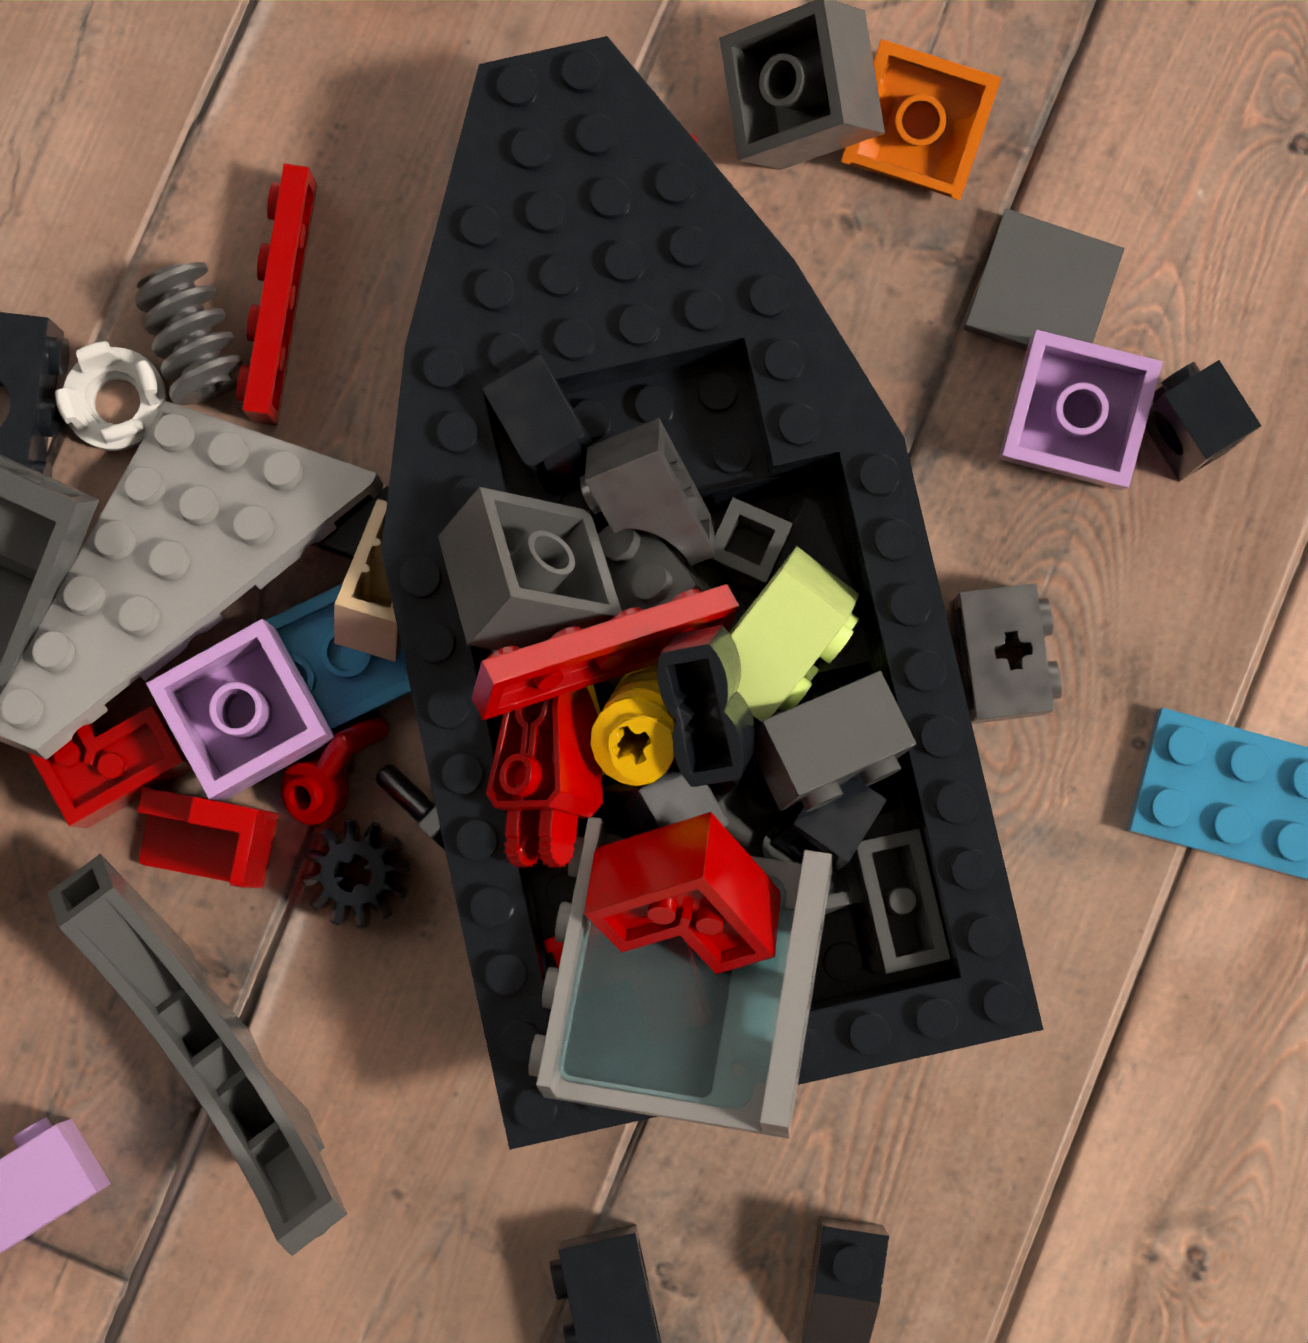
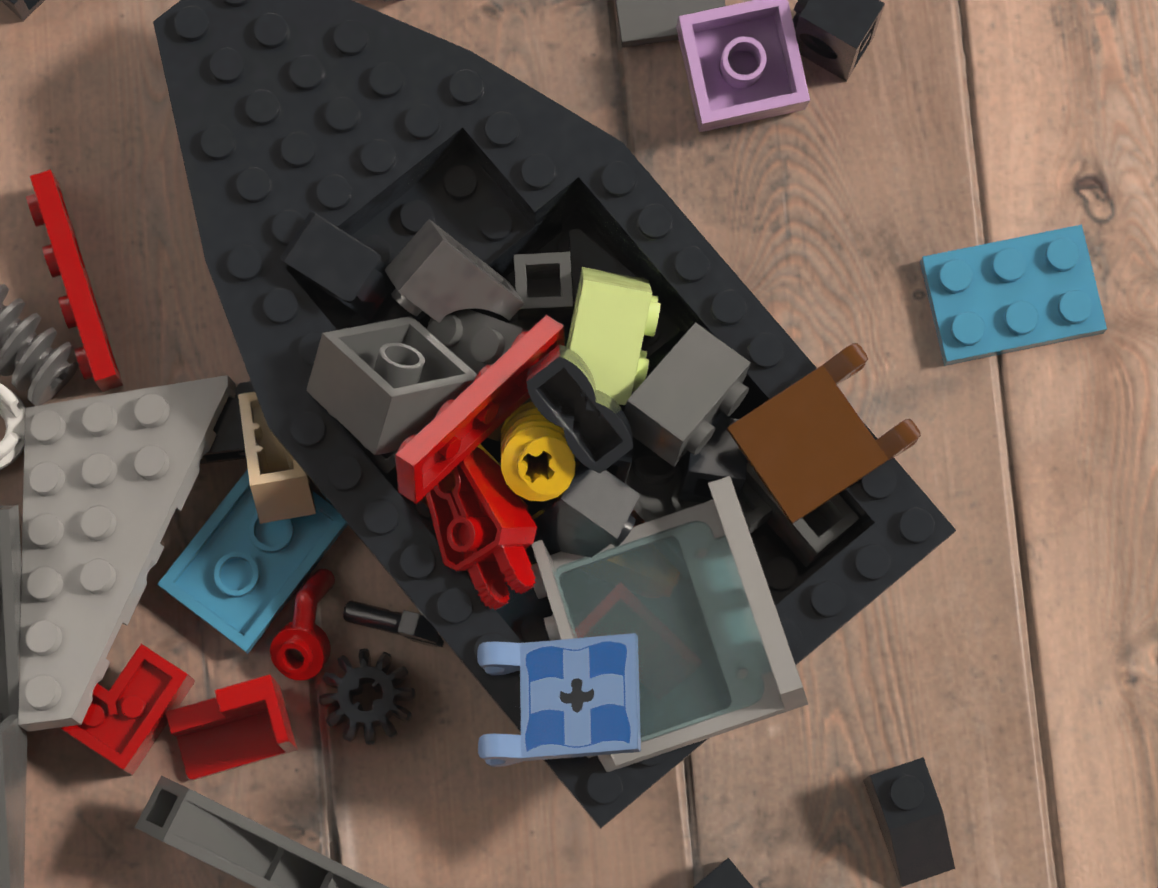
camera: 35 degrees left, 5 degrees down
lavender brick [146,619,334,801] -> none
red panel [584,812,781,974] -> none
flat silver brick [953,583,1062,724] -> none
none -> medium blue flag [477,633,641,767]
none -> reddish brown flag [727,343,921,524]

